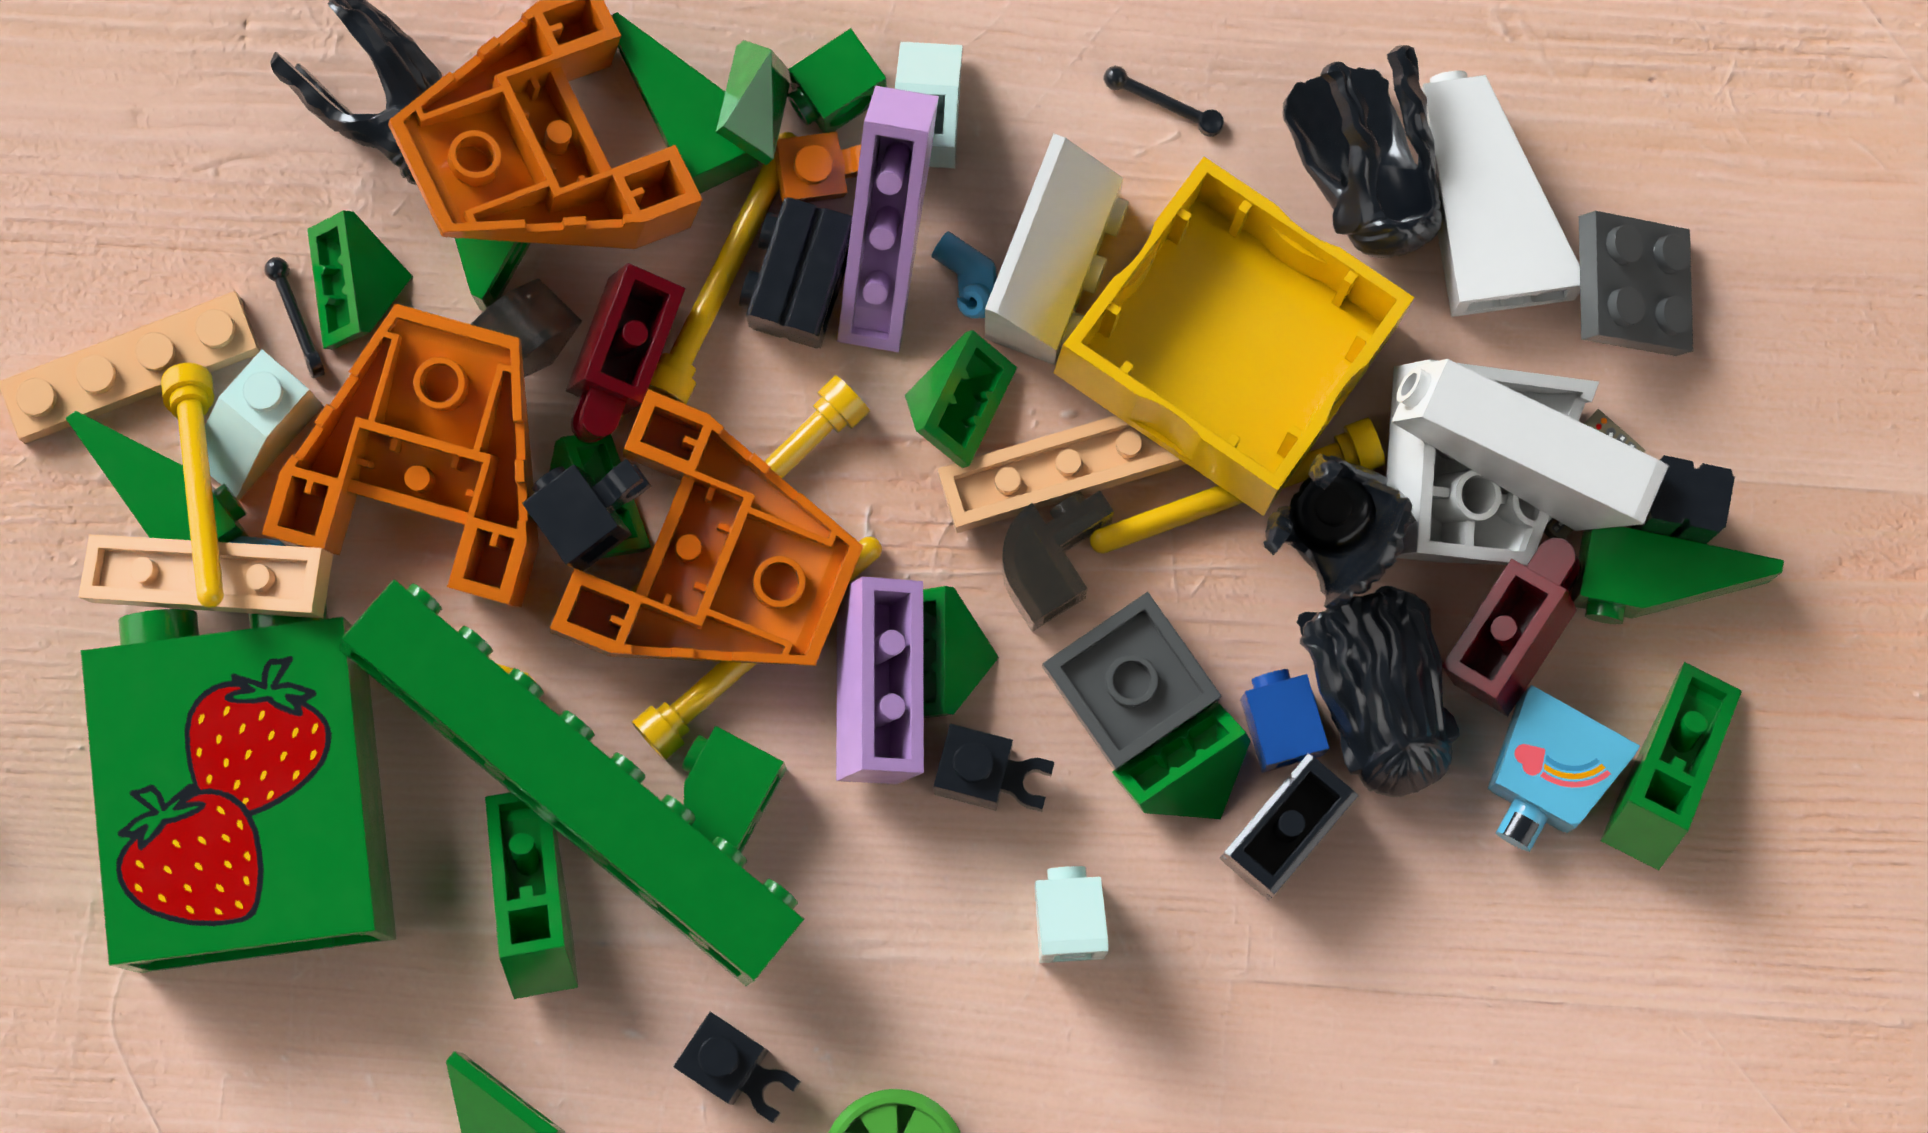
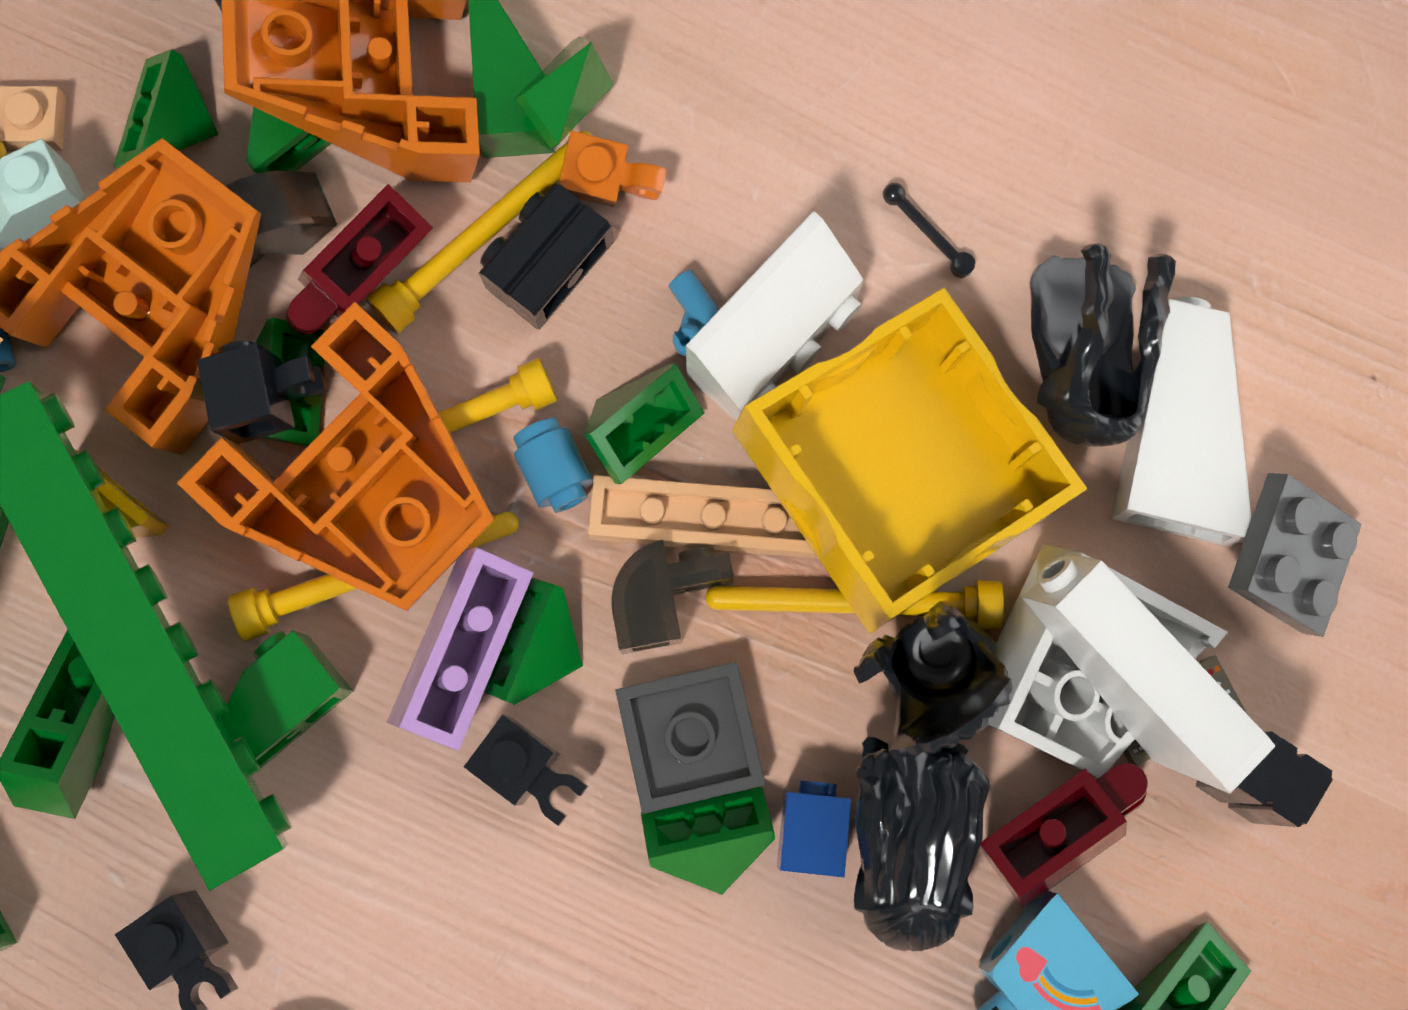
camera: 20 degrees right, 0 degrees up
black hinge [264,257,325,379] -> none
green brick [787,28,887,133] -> none
lavender slope [837,86,939,353] -> none
light aqua slope [895,42,963,168] -> none
light aqua slope [1035,866,1109,963] -> none
black brick [1220,753,1359,900] -> none
green slope [1571,526,1784,624] -> none
none -> dark azure brick [513,417,593,513]

